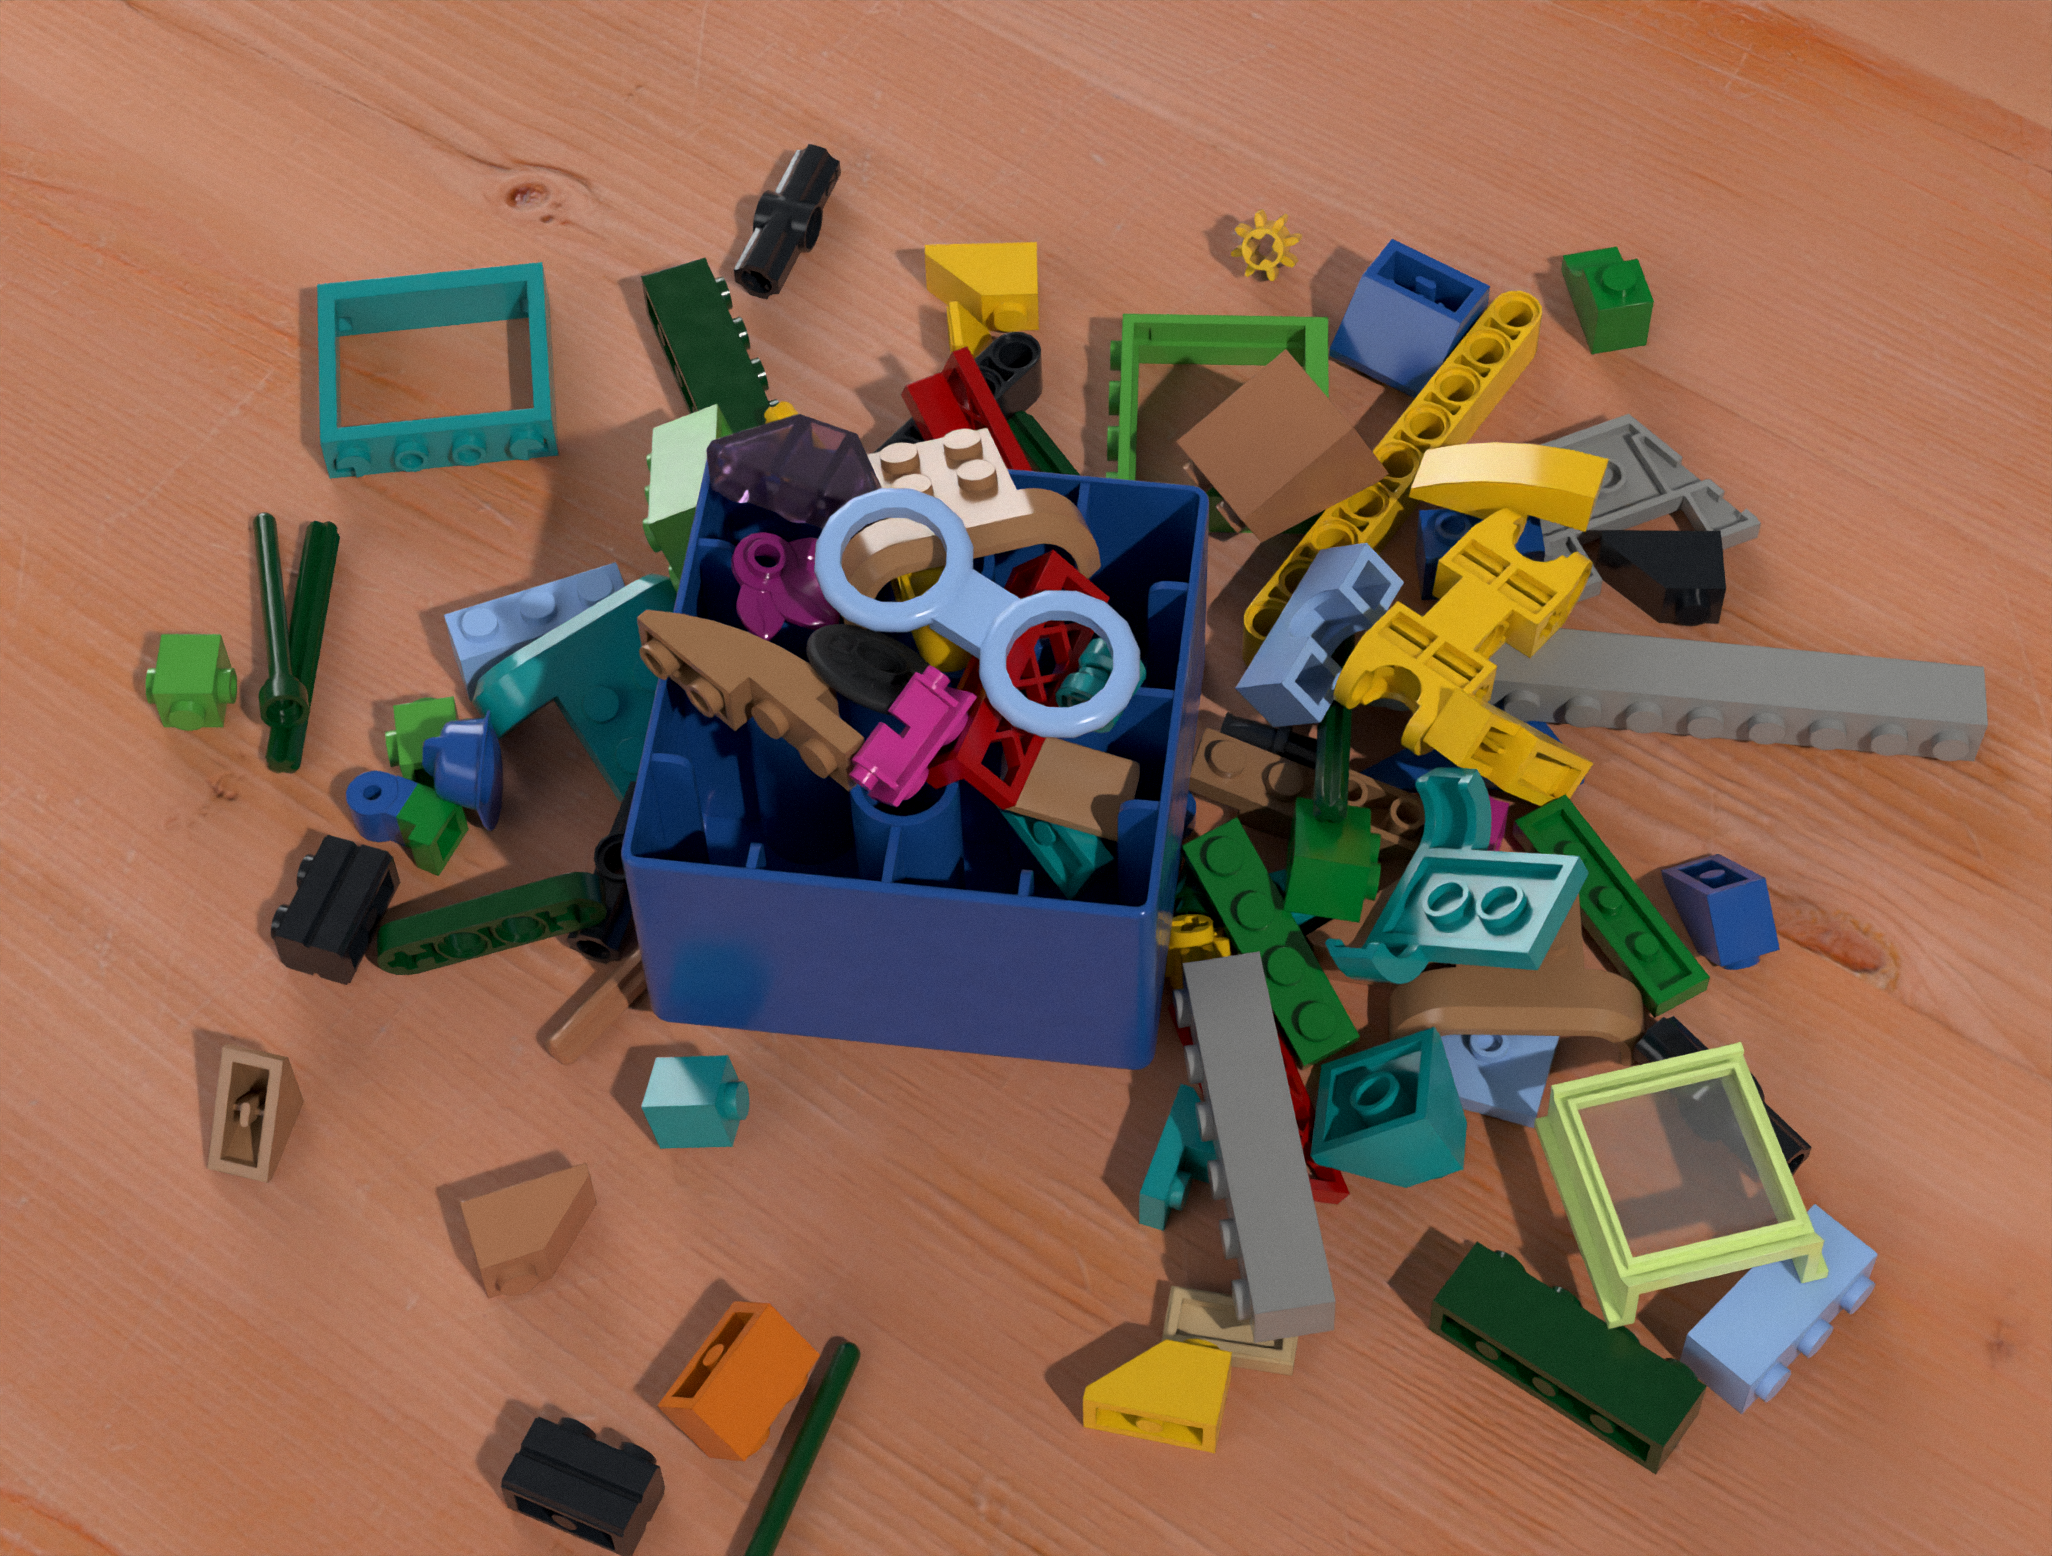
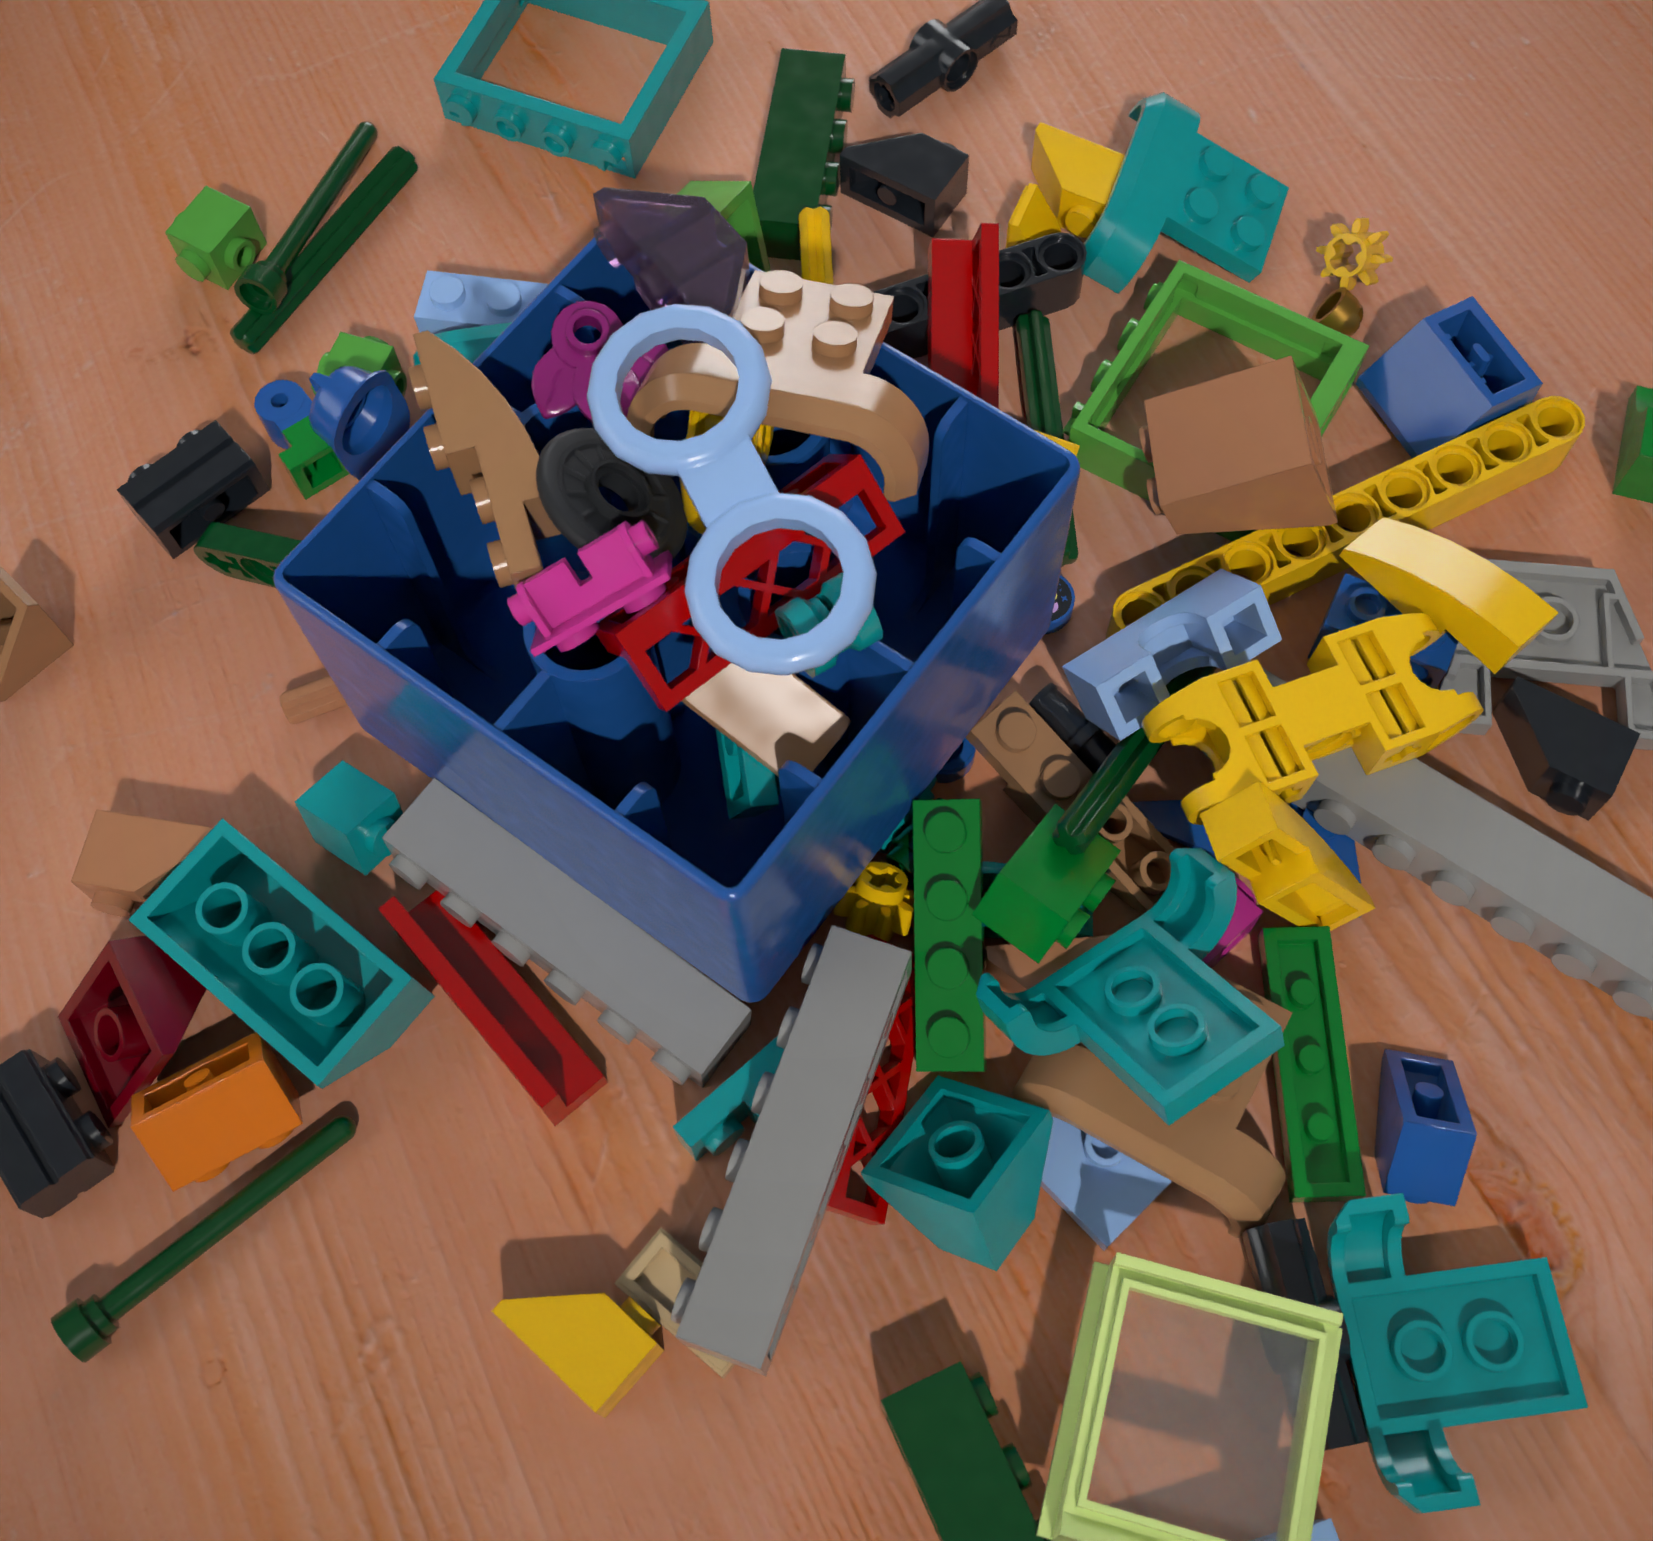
camera: 30 degrees right, 10 degrees up
none -> dark red slope [58,935,206,1128]
none -> teal slope [128,818,435,1089]
none -> red fence [378,890,608,1126]
none -> light grey brick [382,778,751,1088]
none -> black slope [840,133,969,237]
none -> teal piece [1083,92,1289,294]
none -> pearl gold hinge [1312,287,1363,337]
none -> teal piece [1327,1193,1588,1514]

